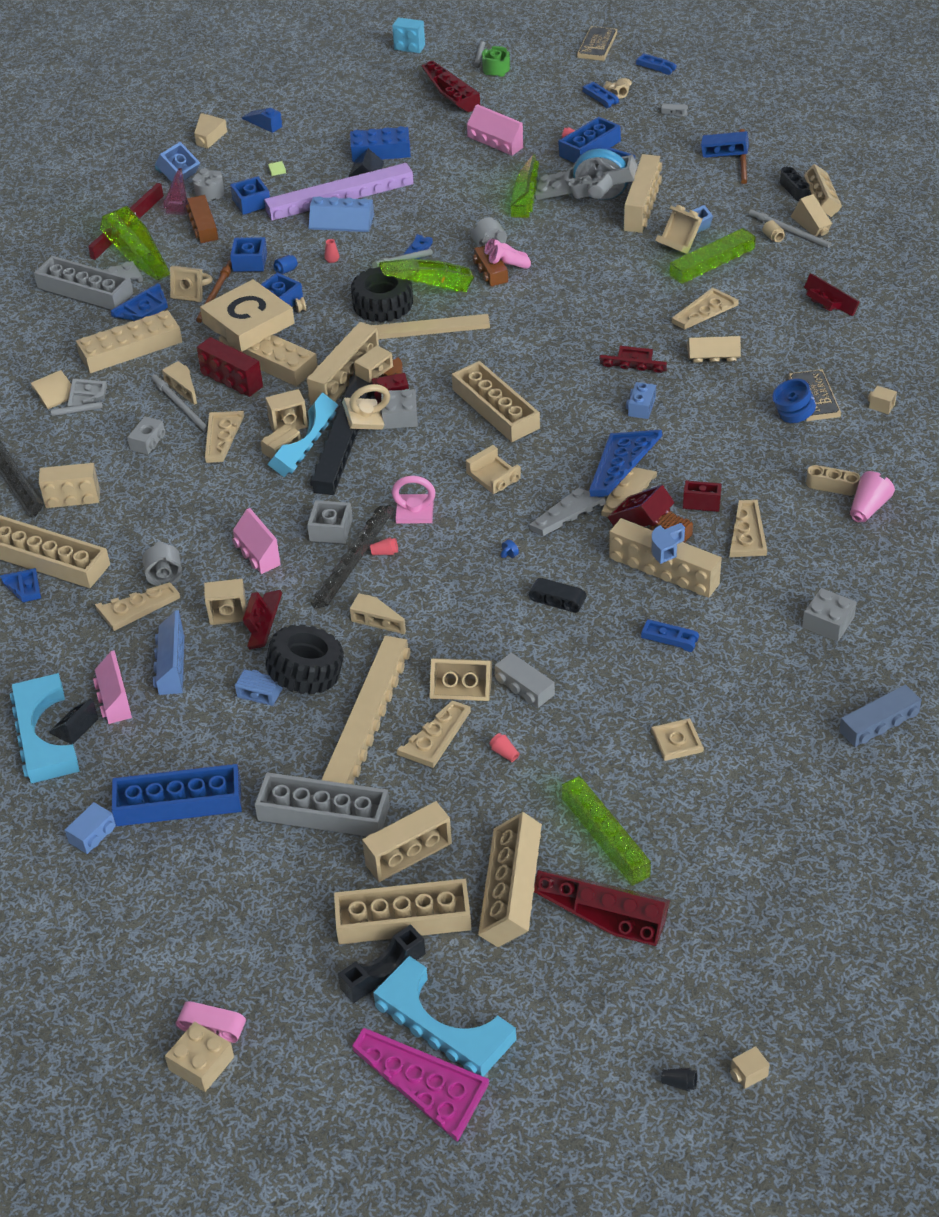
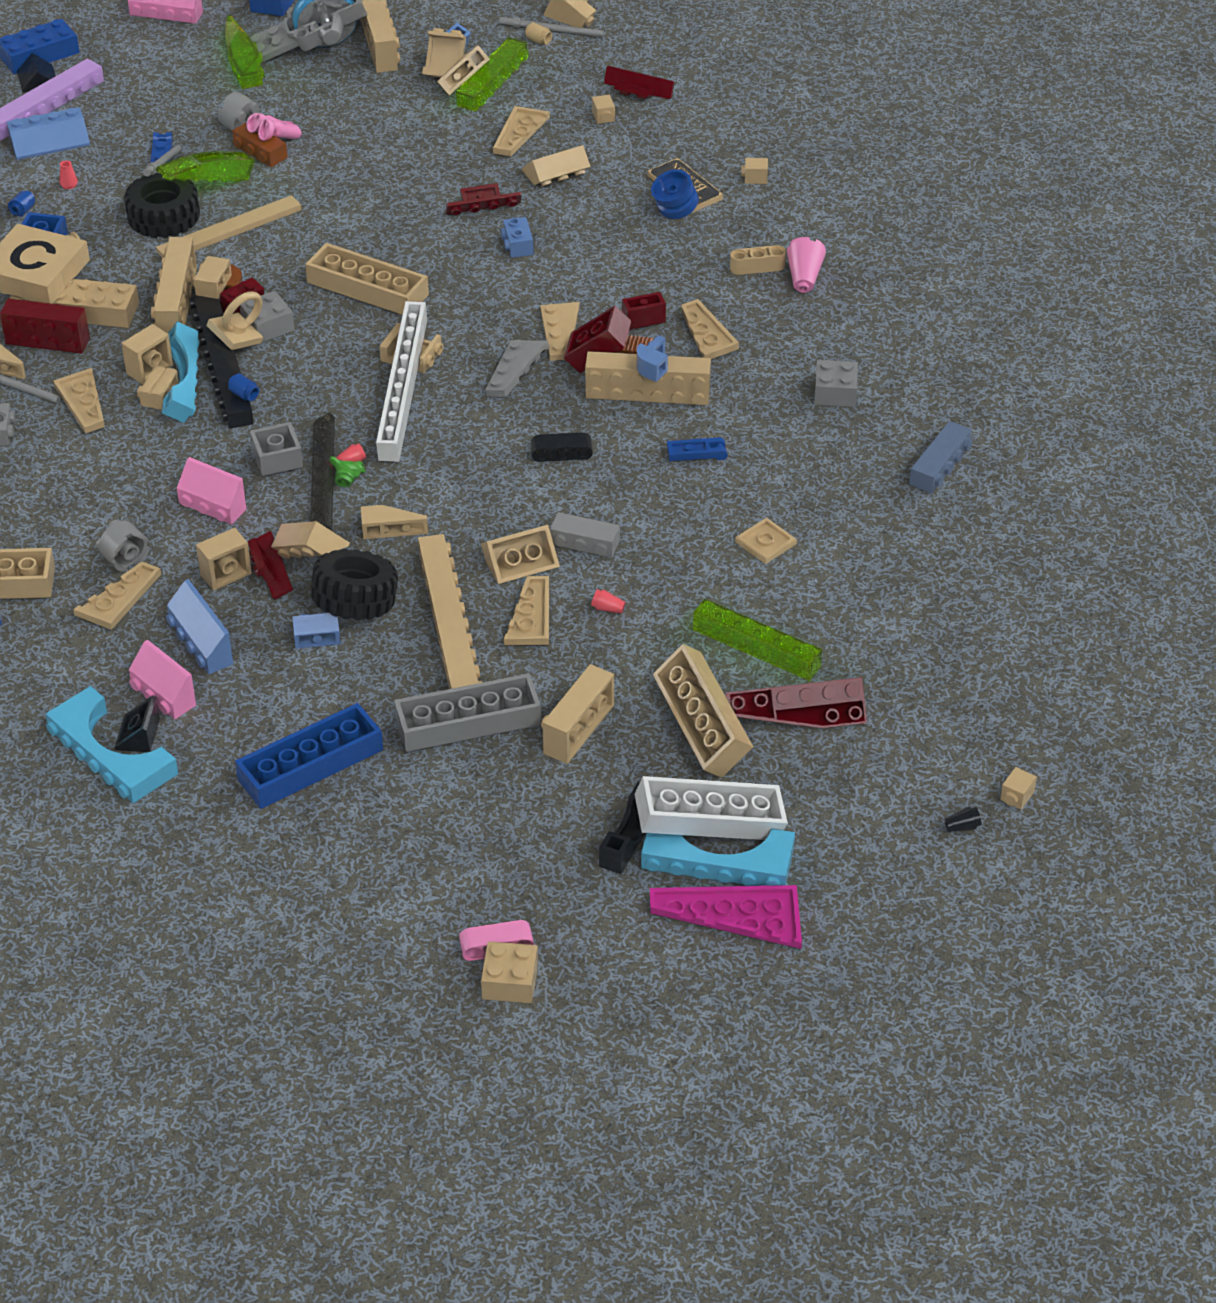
camera: 30 degrees left, 0 degrees up
medium blue brick [65,802,116,854] -> none
tan brick [334,879,471,945] -> none
bright pink tile [392,476,435,524] -> none
blue tile [500,539,519,558] -> none
blue wing [589,430,663,497] -> none
none -> blue brick [228,373,260,401]
none -> tan slope [271,521,350,559]
none -> bright green animal [329,456,366,488]
none -> white brick [376,301,427,462]
none -> tan slope [437,45,490,95]
none -> tan brick [592,94,615,124]
none -> white brick [635,776,788,840]

